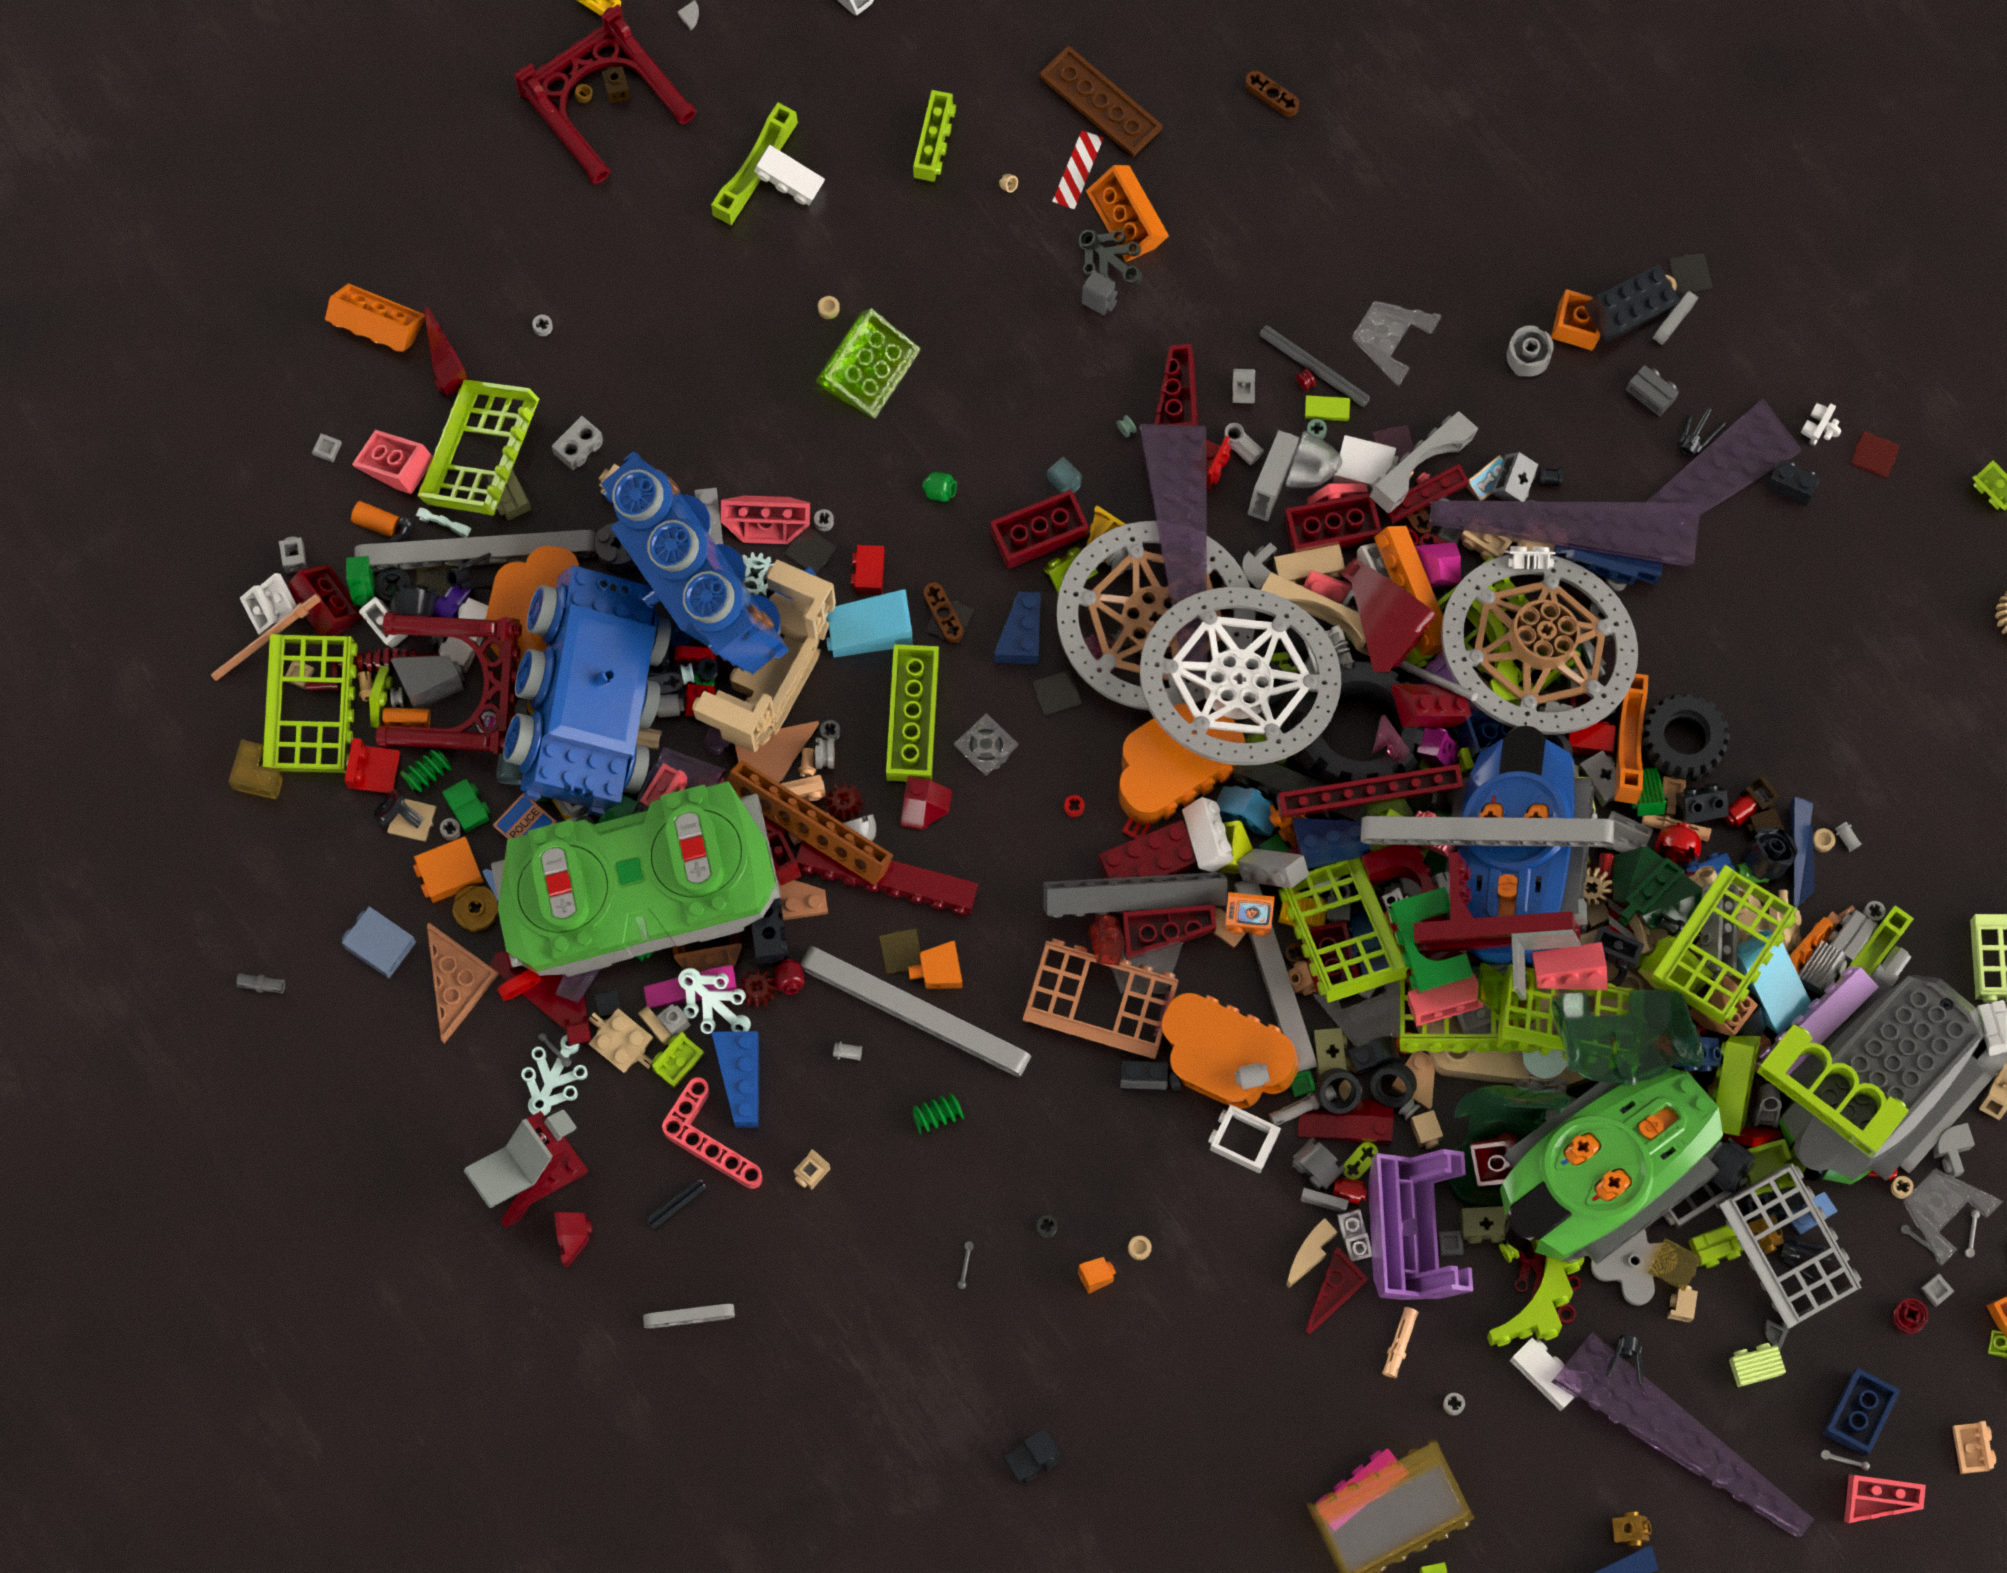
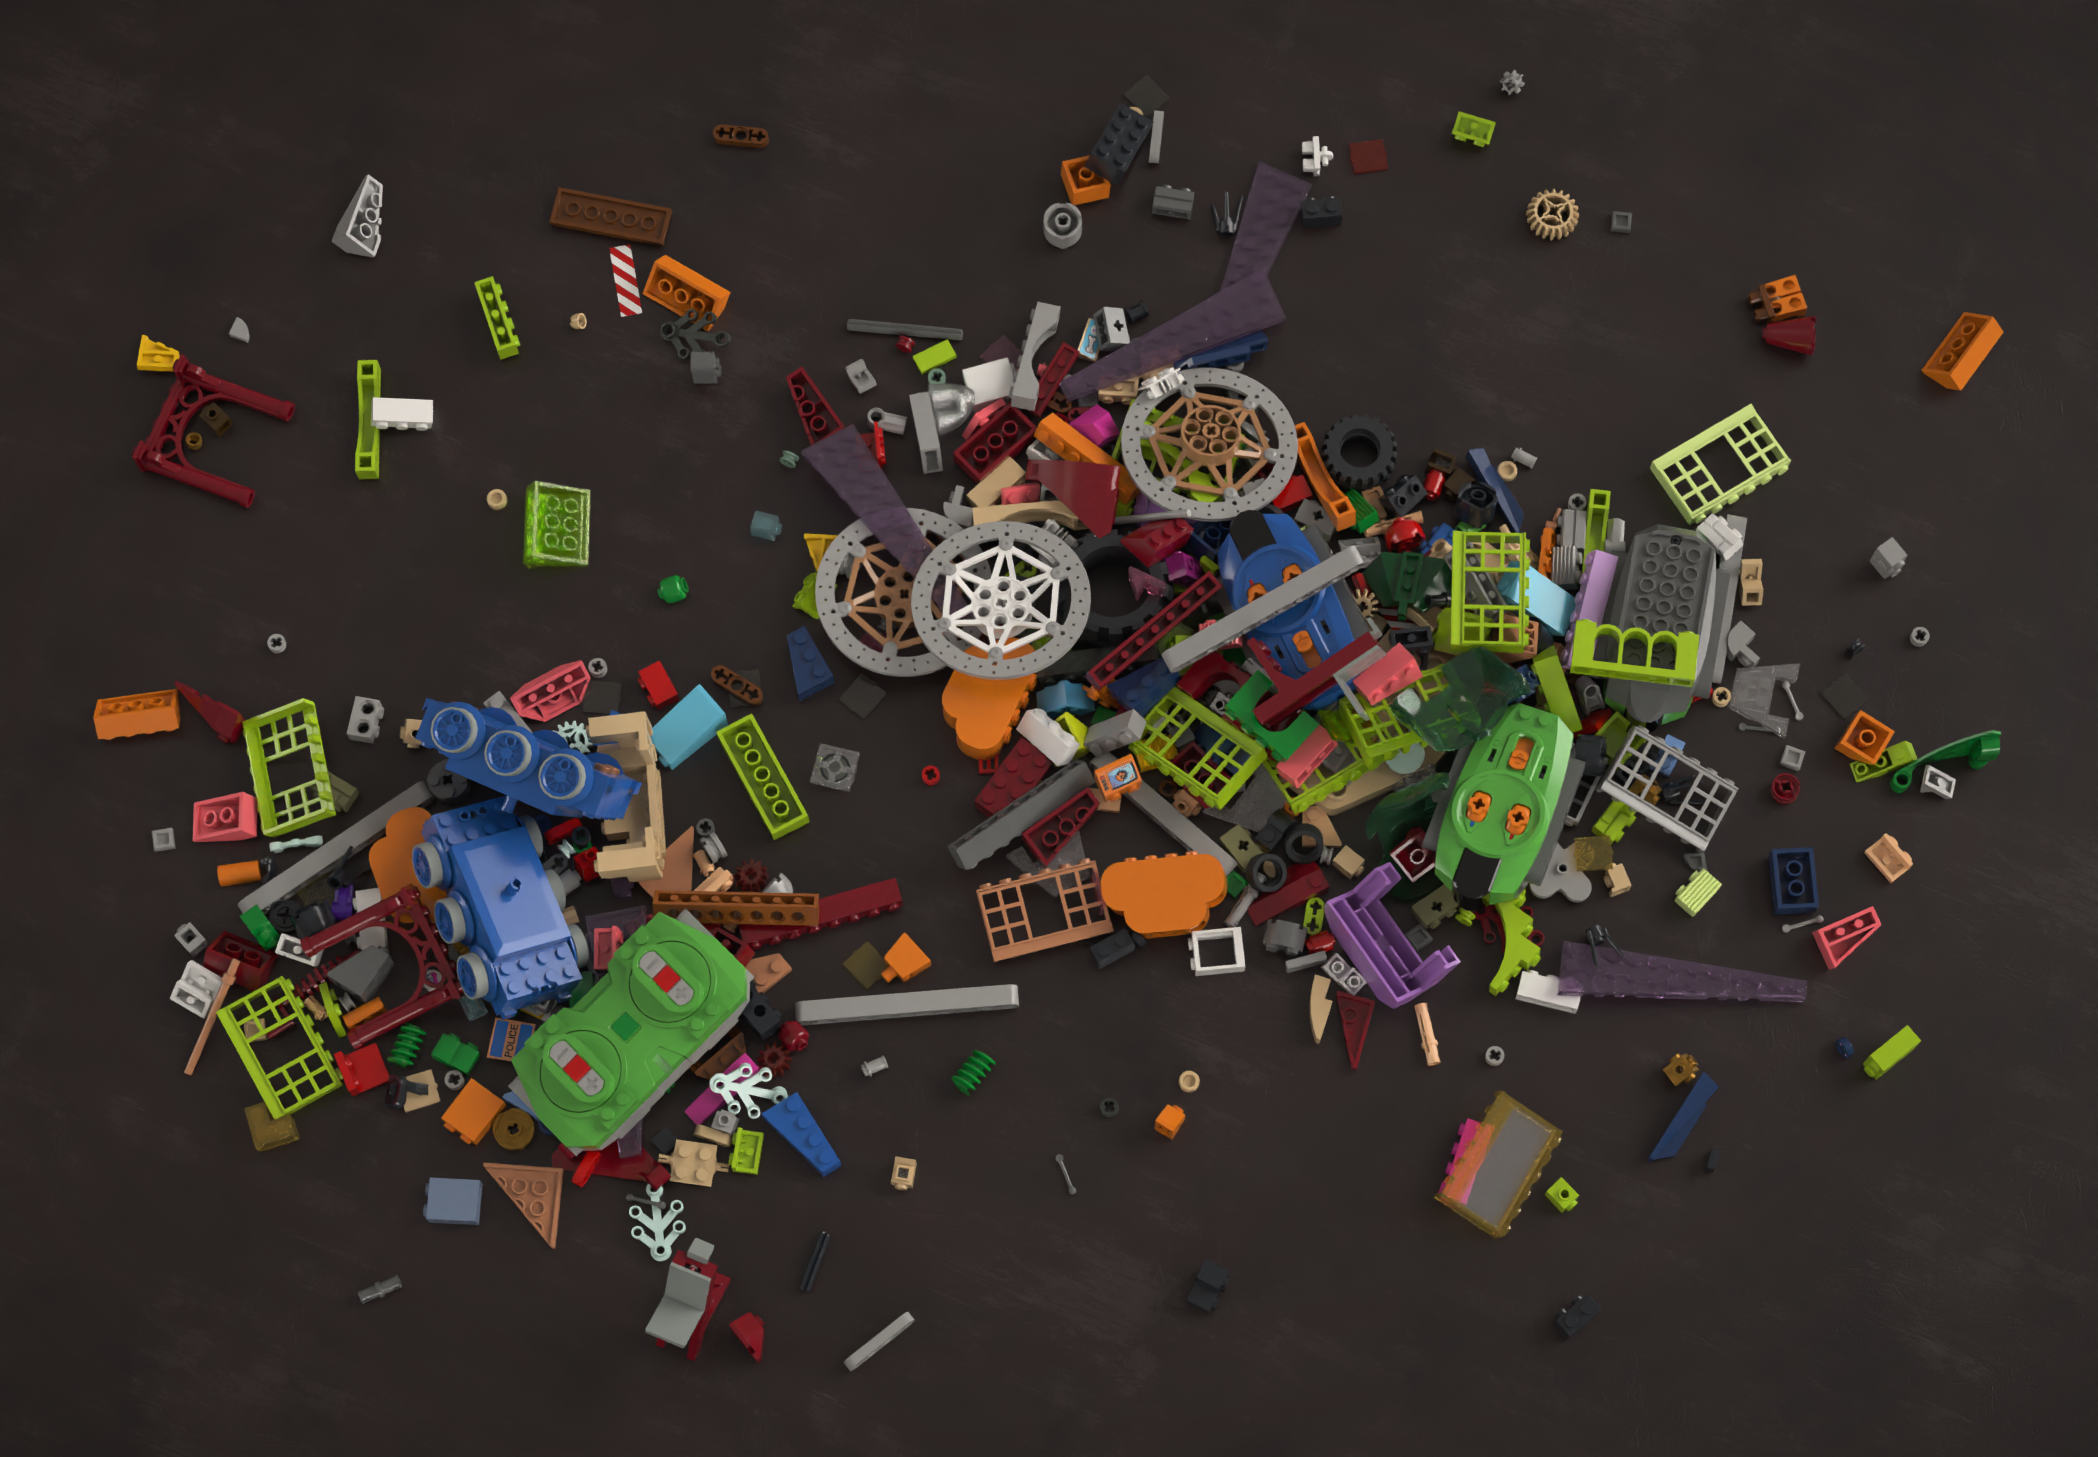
camera: 30 degrees left, 0 degrees up
coral beam [662,1078,763,1189] -> none
dark red slope [900,776,953,830] -> none
dark red brick [990,489,1089,569] -> none
clear red brick [1089,915,1125,966] -> none
light grey brick [1234,1062,1270,1090] -> none
clear wing [1352,301,1441,386] -> none

